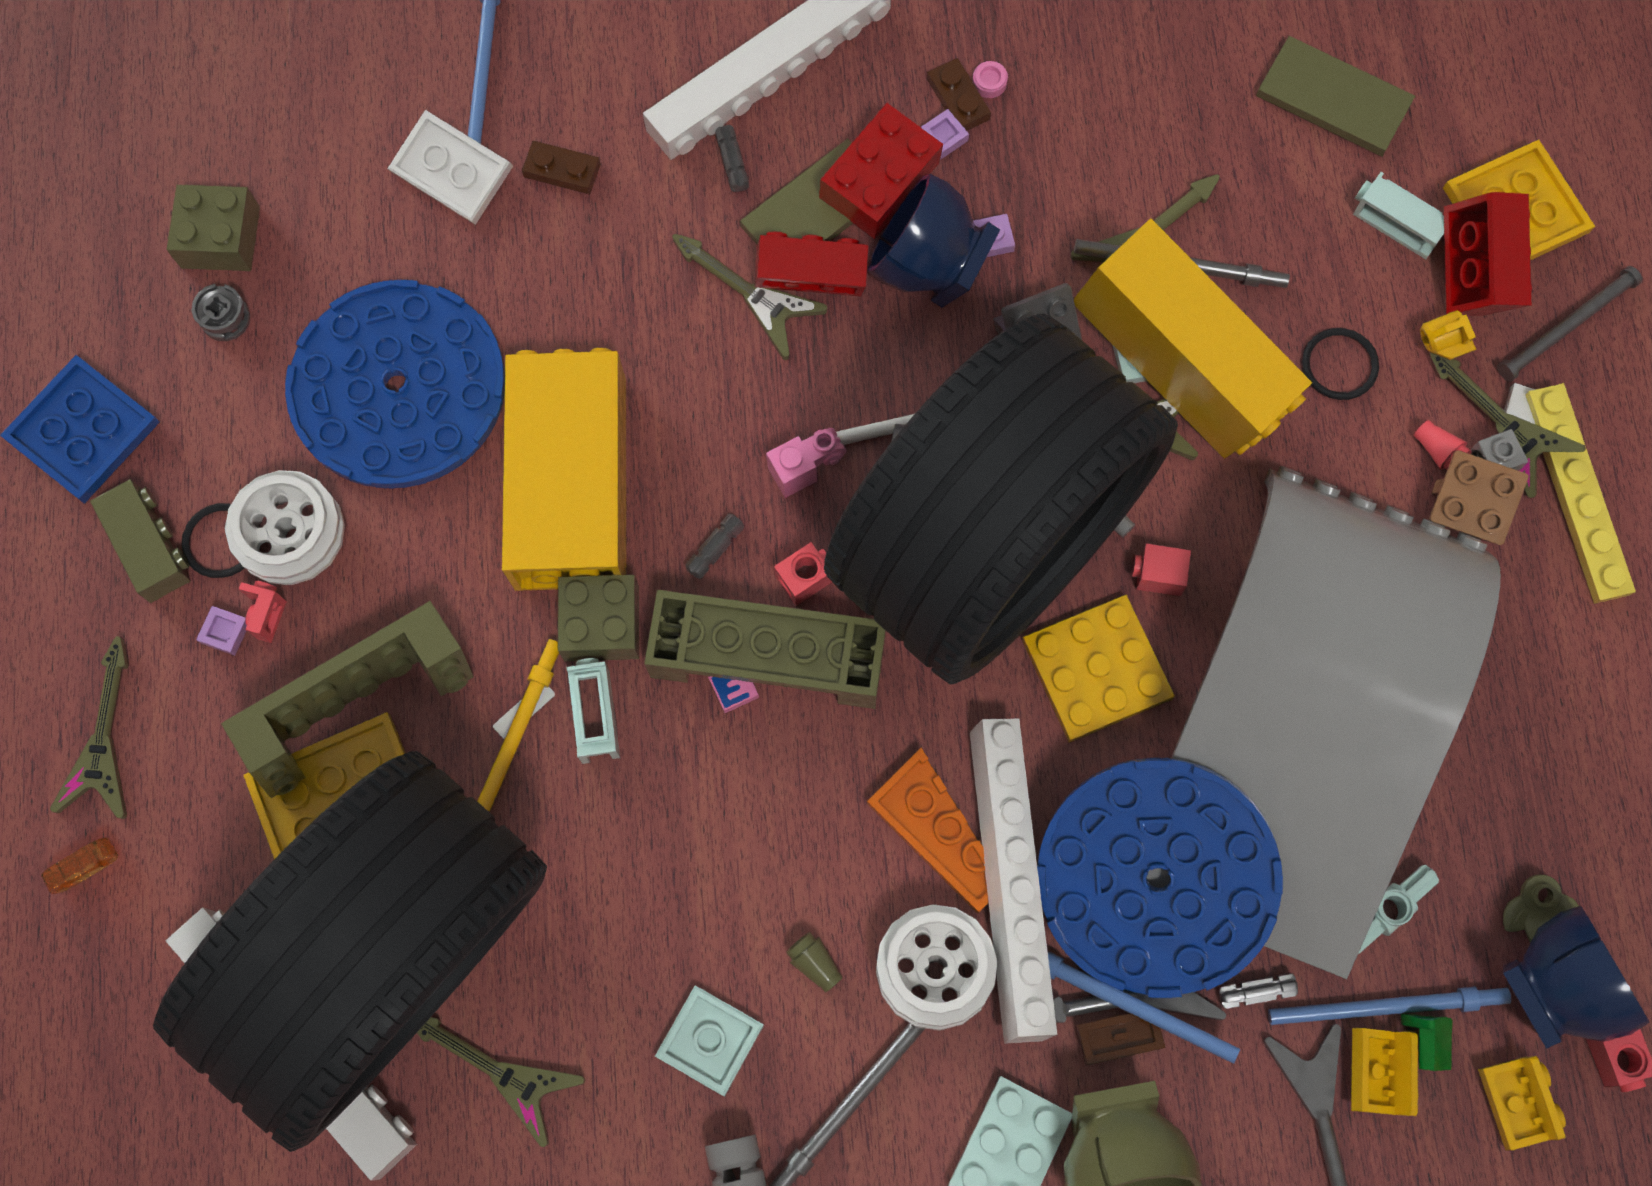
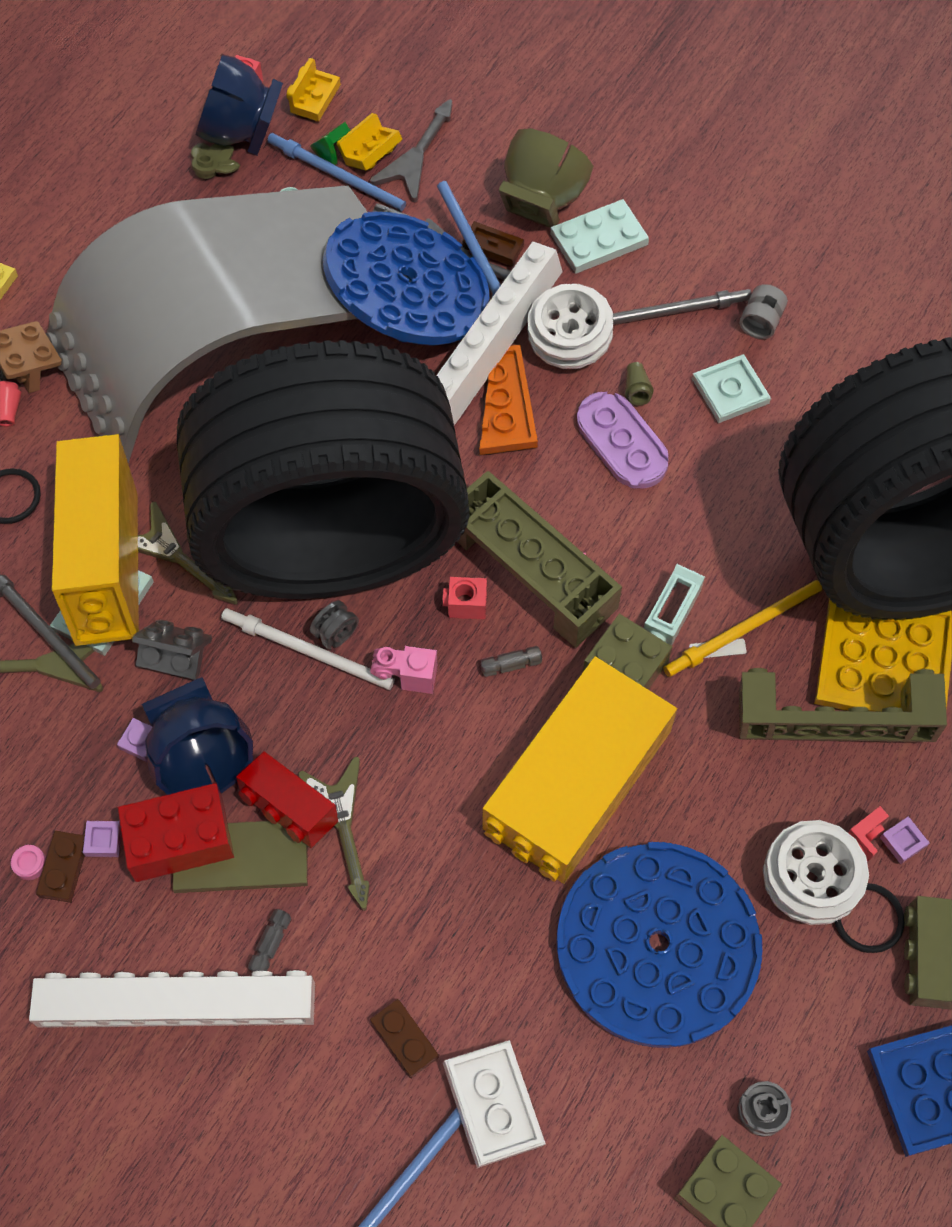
camera: 145 degrees left, 10 degrees down
none -> lavender tile [577,392,669,488]

